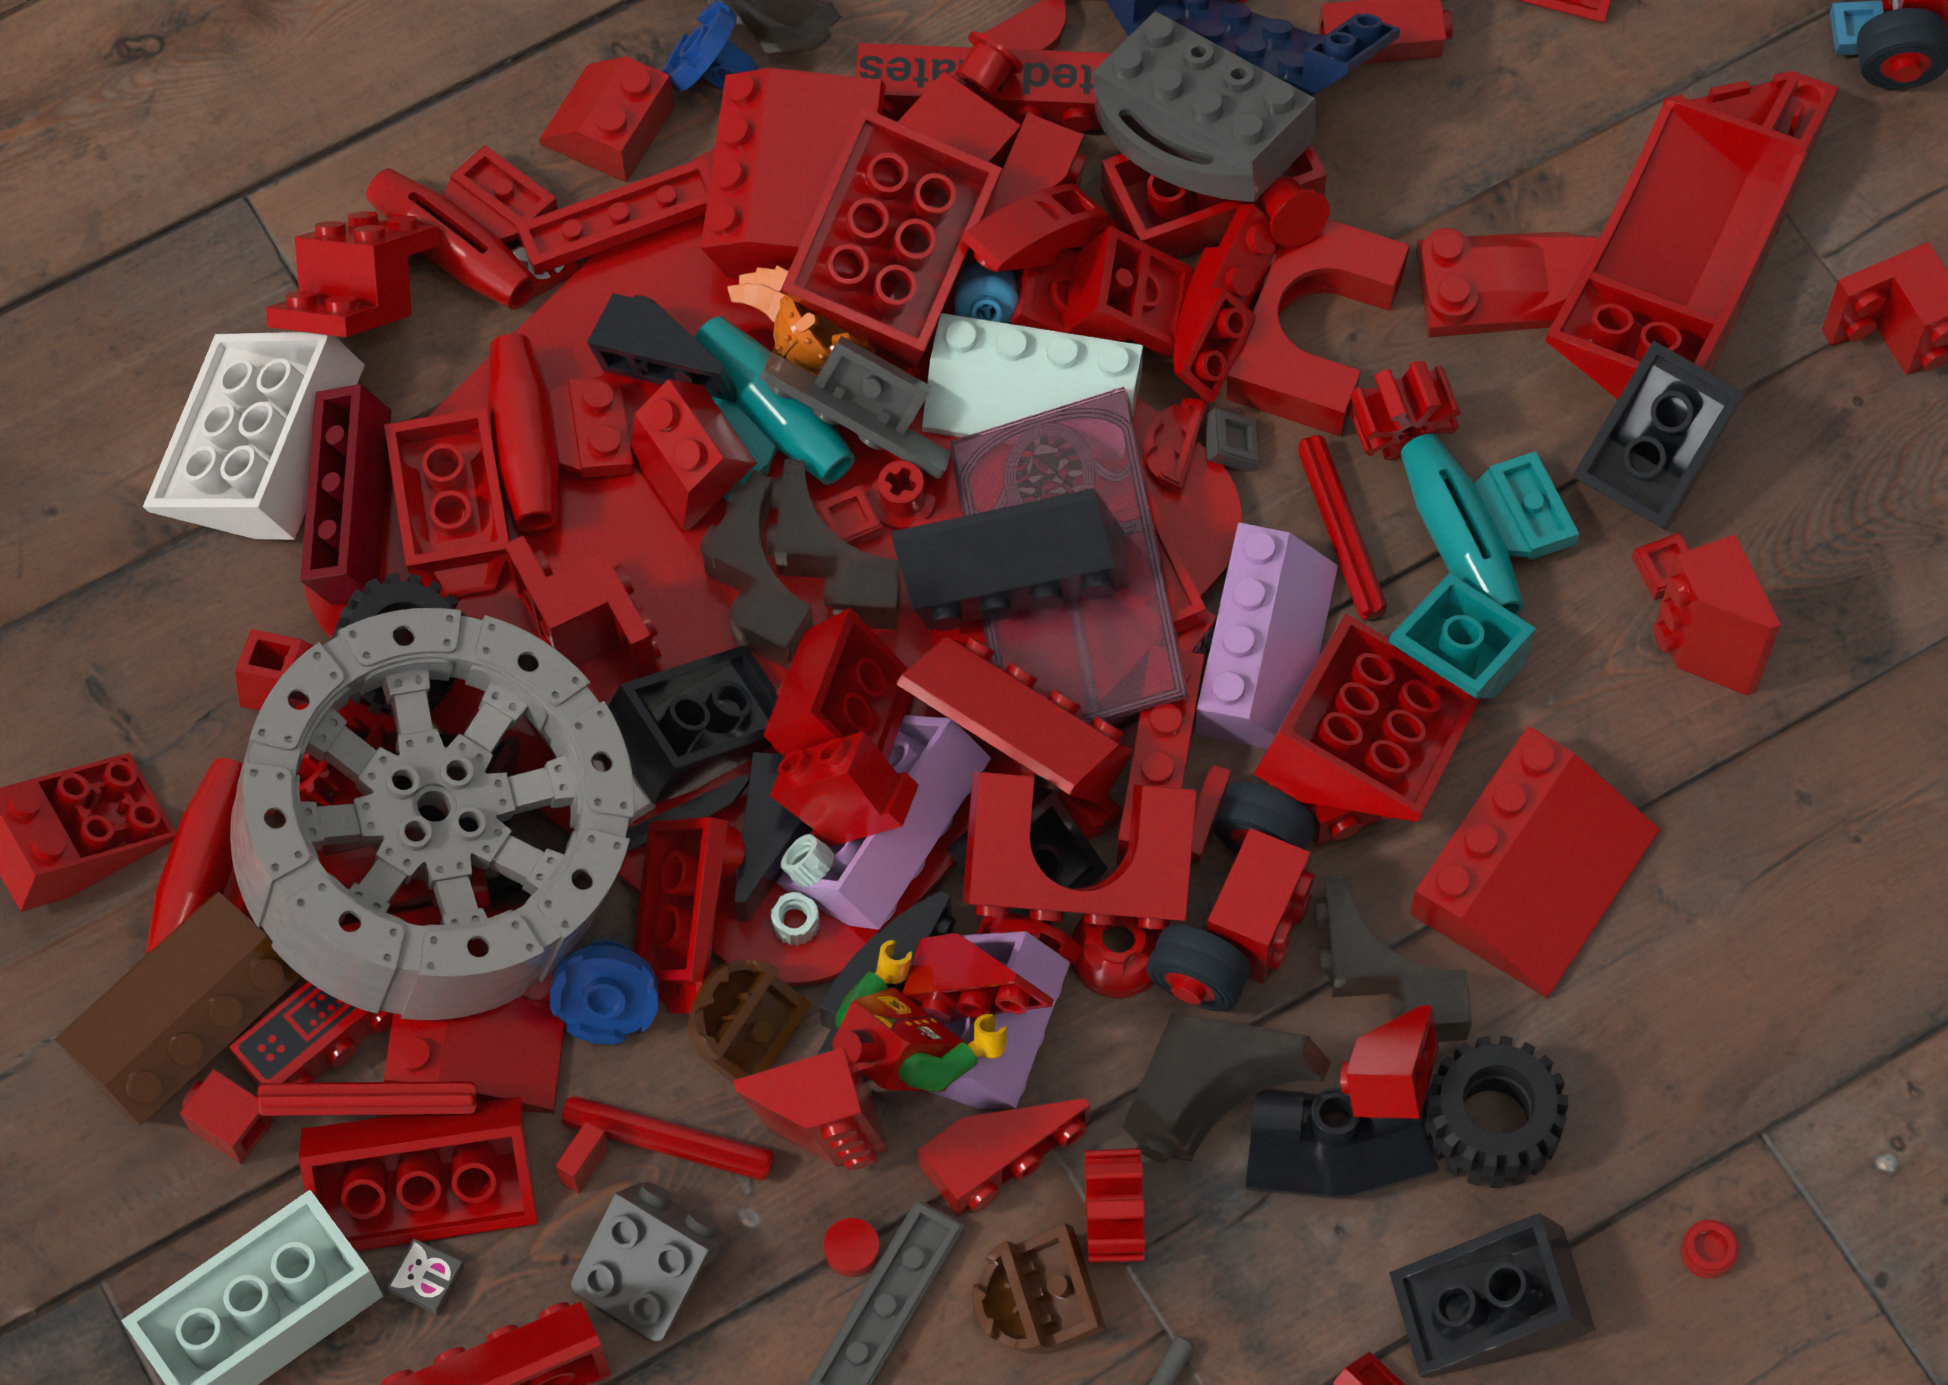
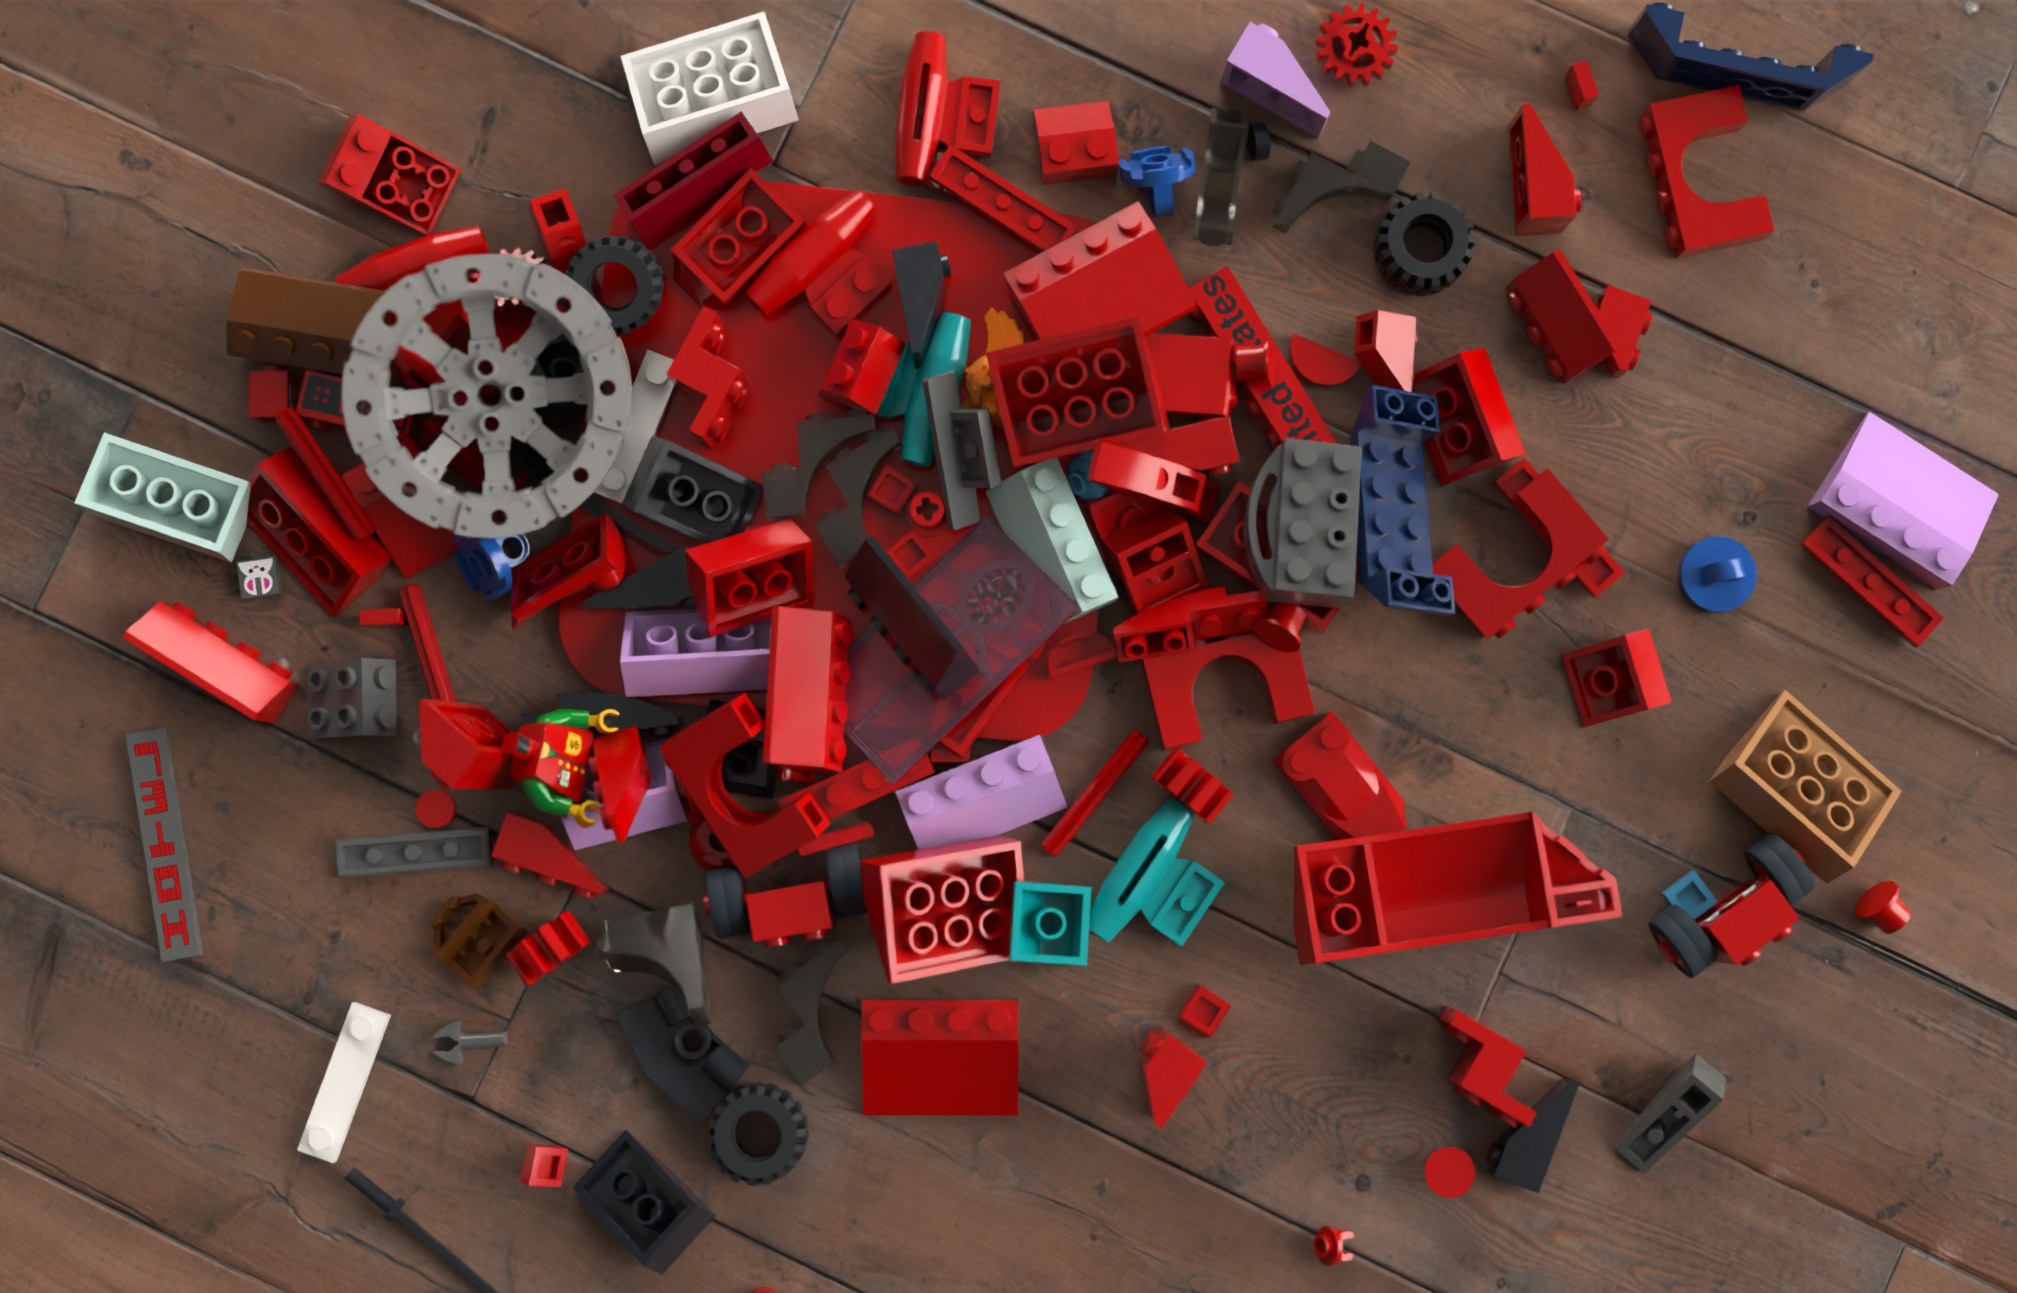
camera: 55 degrees right, 20 degrees up
red bracket [266,211,440,337] -> none
reddish brown slope [688,960,811,1084] -> none
red hips [770,731,919,847] -> none
light aqua axle [771,892,820,946] -> none
light aqua axle [781,834,835,888] -> none
dark grey tile [1205,408,1260,472] -> none
red slope [1340,1005,1439,1119] -> none
black slope [1572,340,1745,531] -> none

